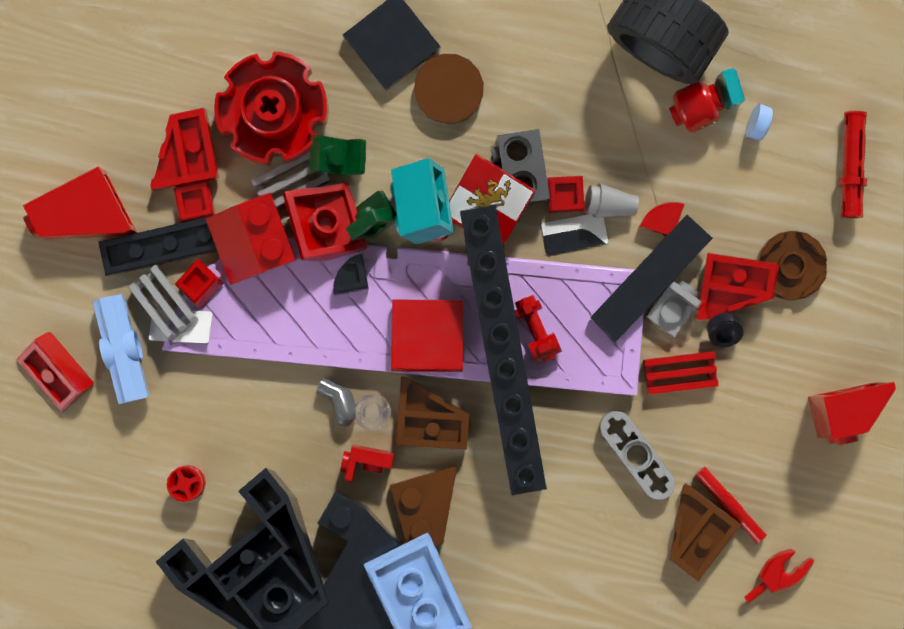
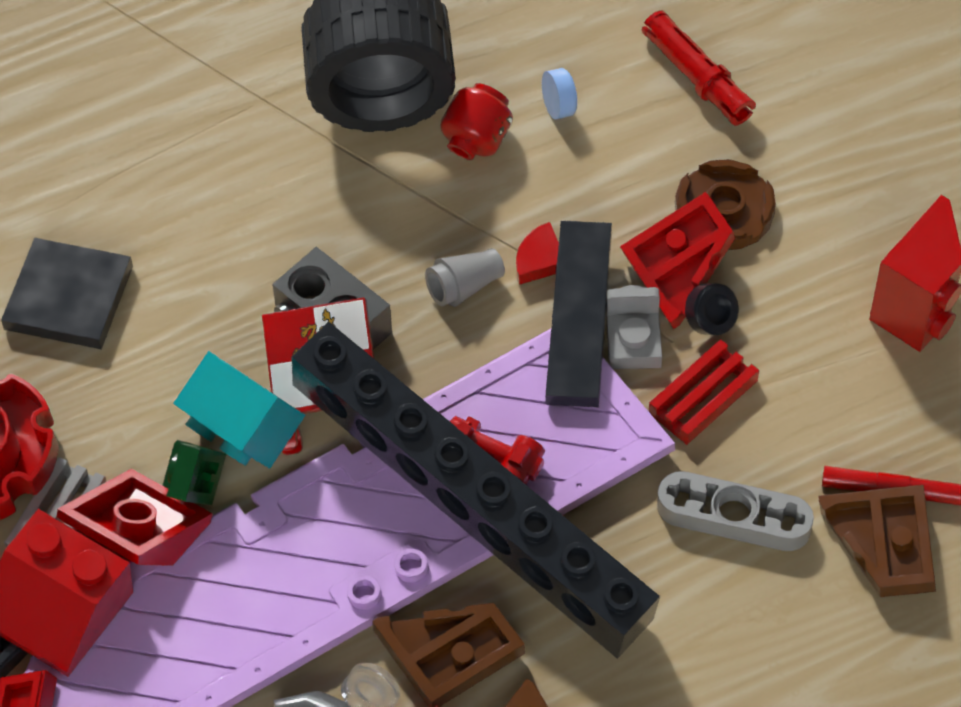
camera: 35 degrees left, 30 degrees down
dark green bracket [310,135,366,176] -> none
black tile [333,254,369,296] -> none
red tile [391,299,463,372] -> none
reddish brown tile [414,54,484,124] -> none
sticker [541,214,608,255] -> none
red tile [547,176,585,214] -> none
teal tile [717,68,745,110] -> none

